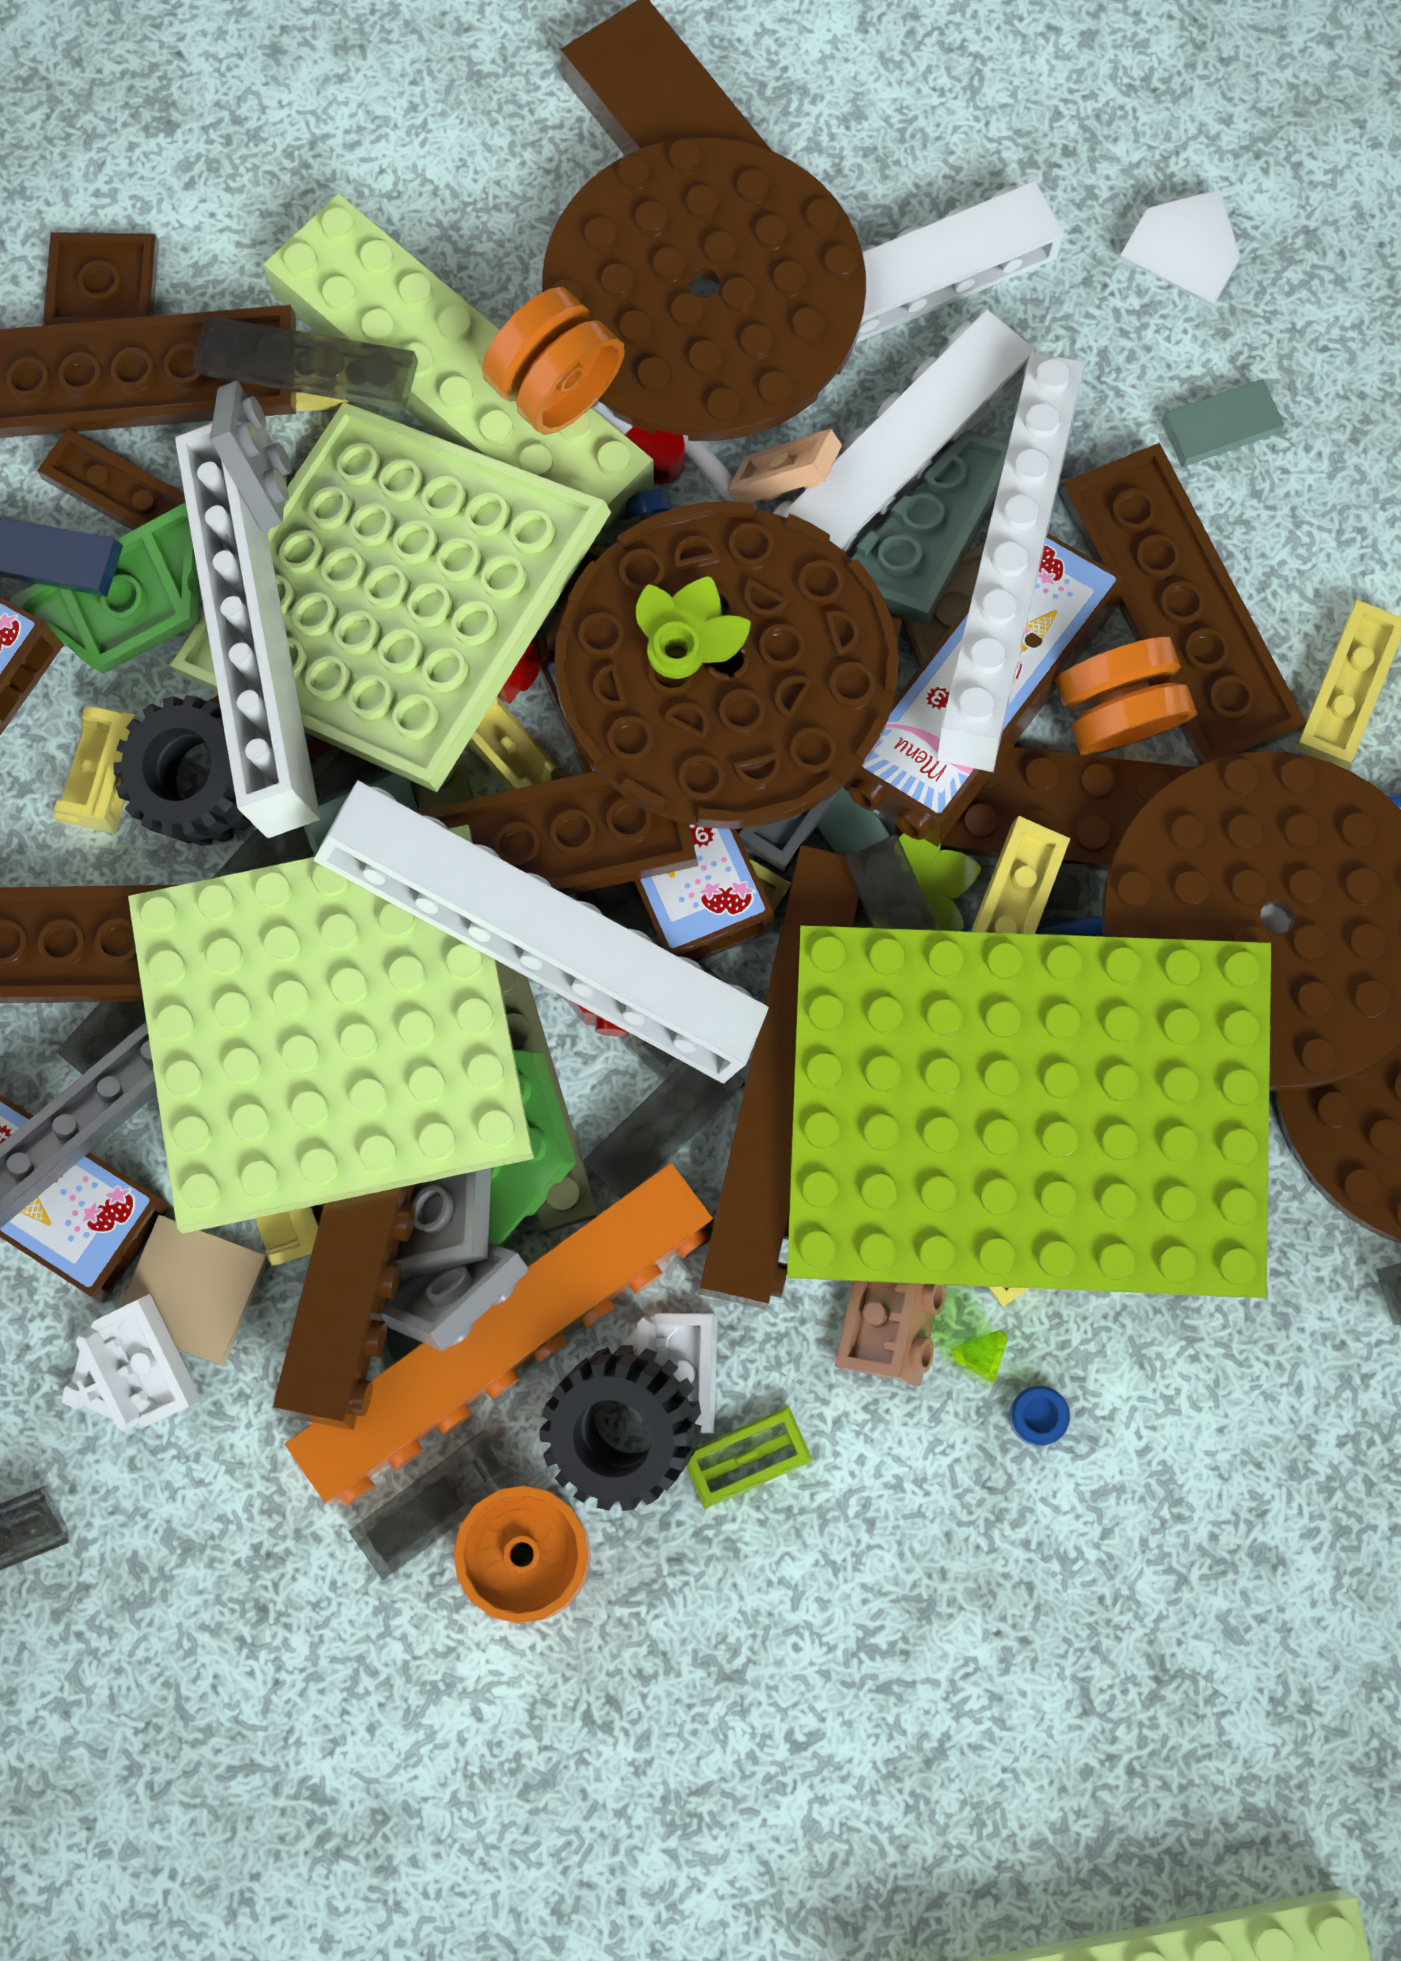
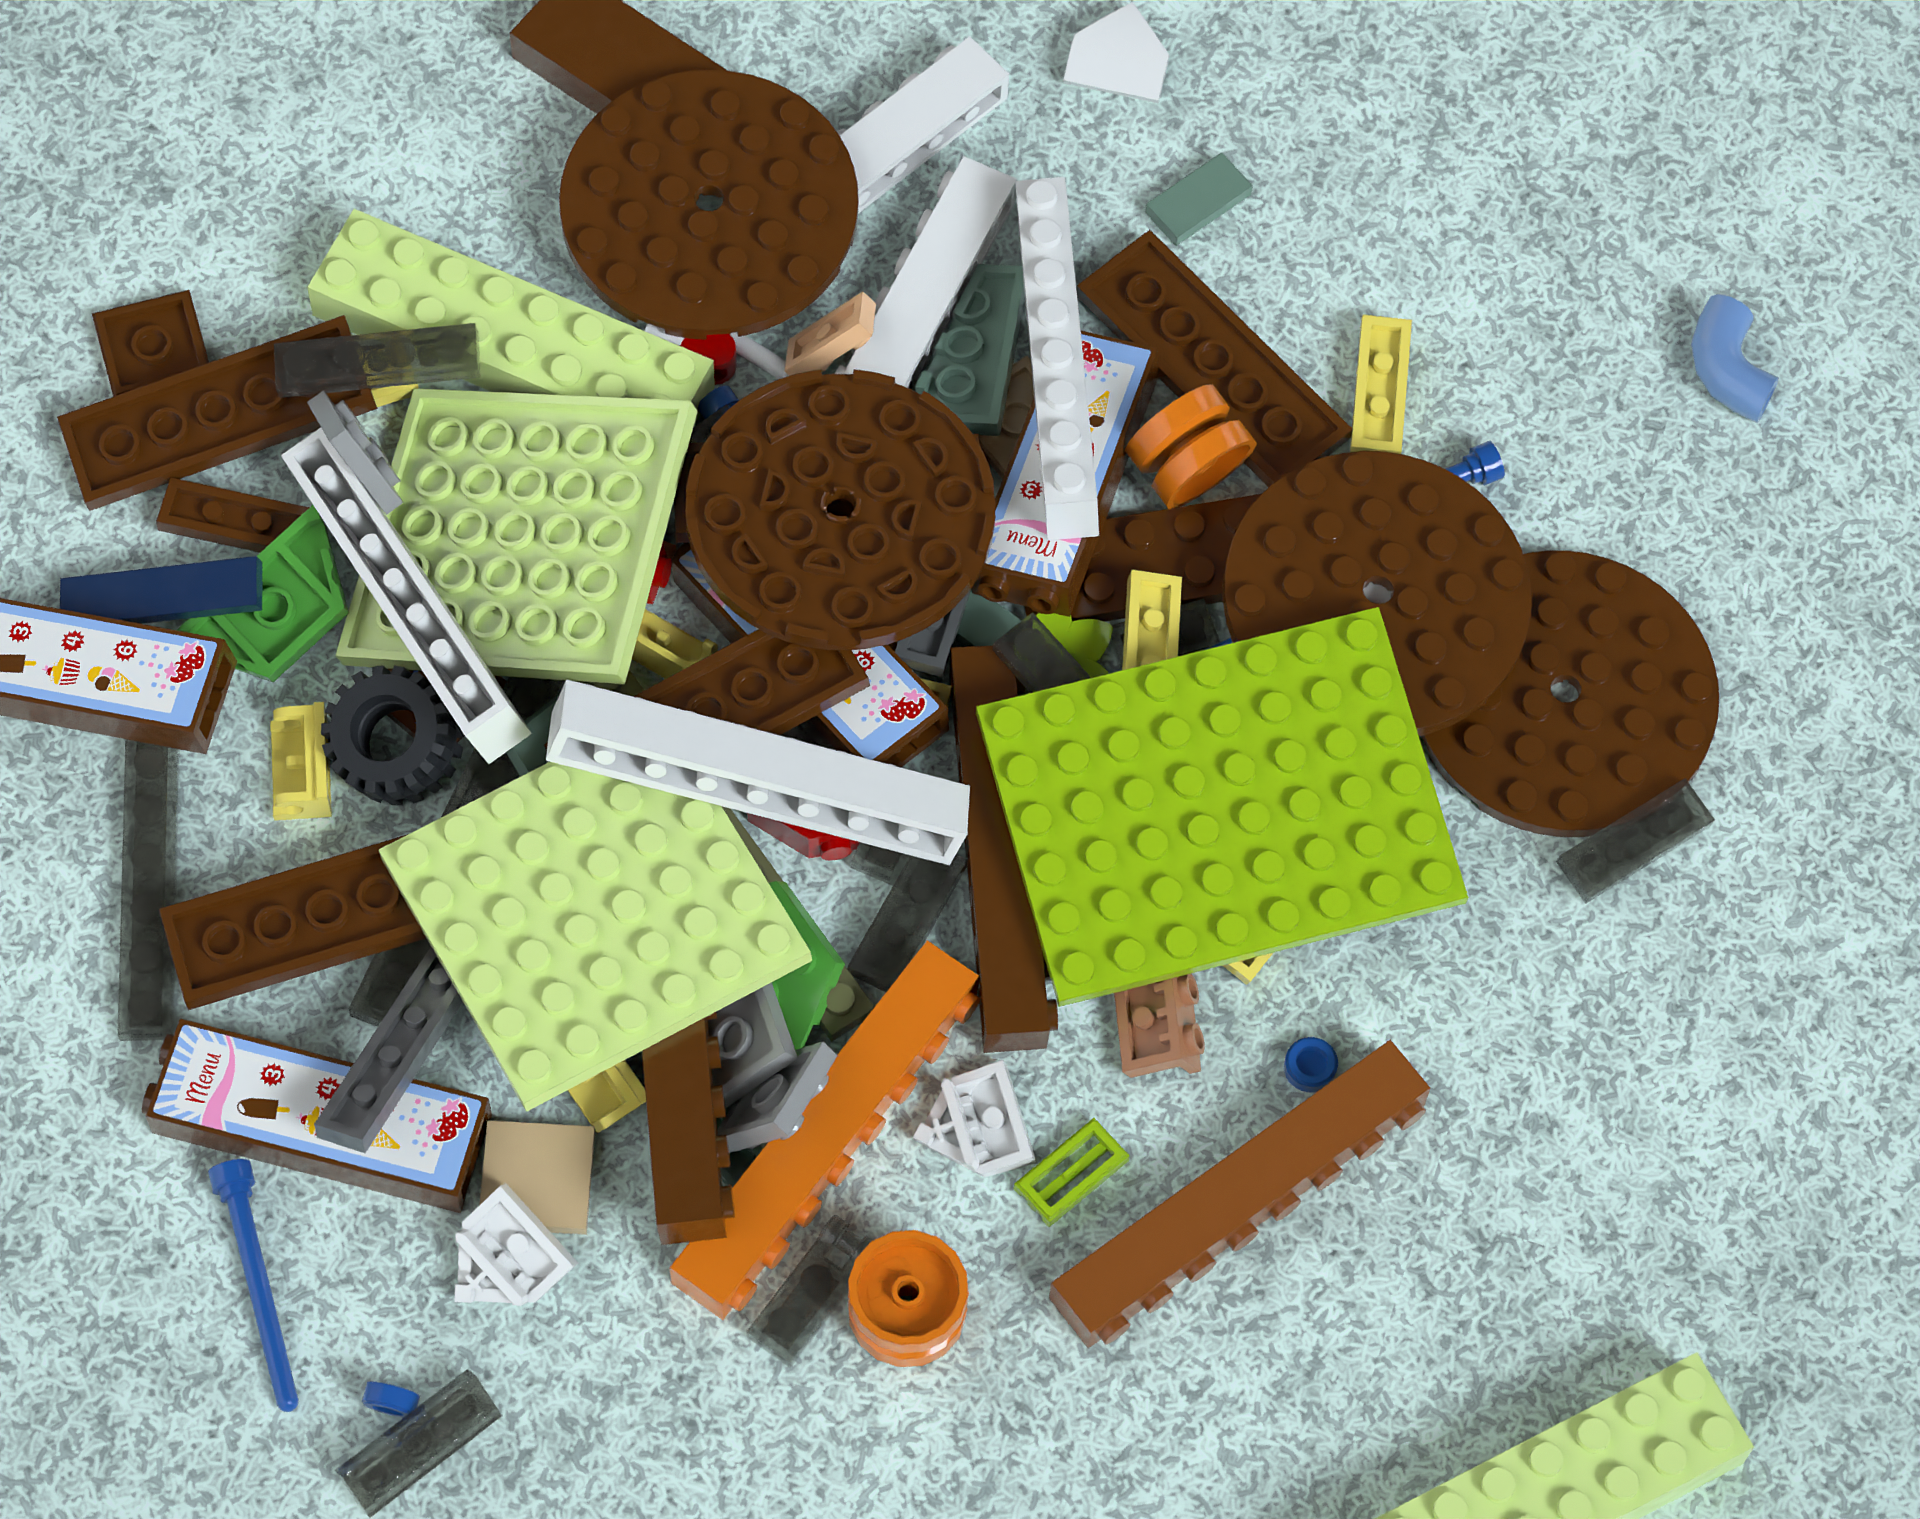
camera: 20 degrees left, 10 degrees down
orange wheel [482,286,625,435] -> none
black tyre [539,1345,702,1511] -> none
lime plate [636,576,751,679] -> none
clear neon green slope [945,1329,1008,1388] -> none
none -> dark orange brick [1049,1039,1431,1349]

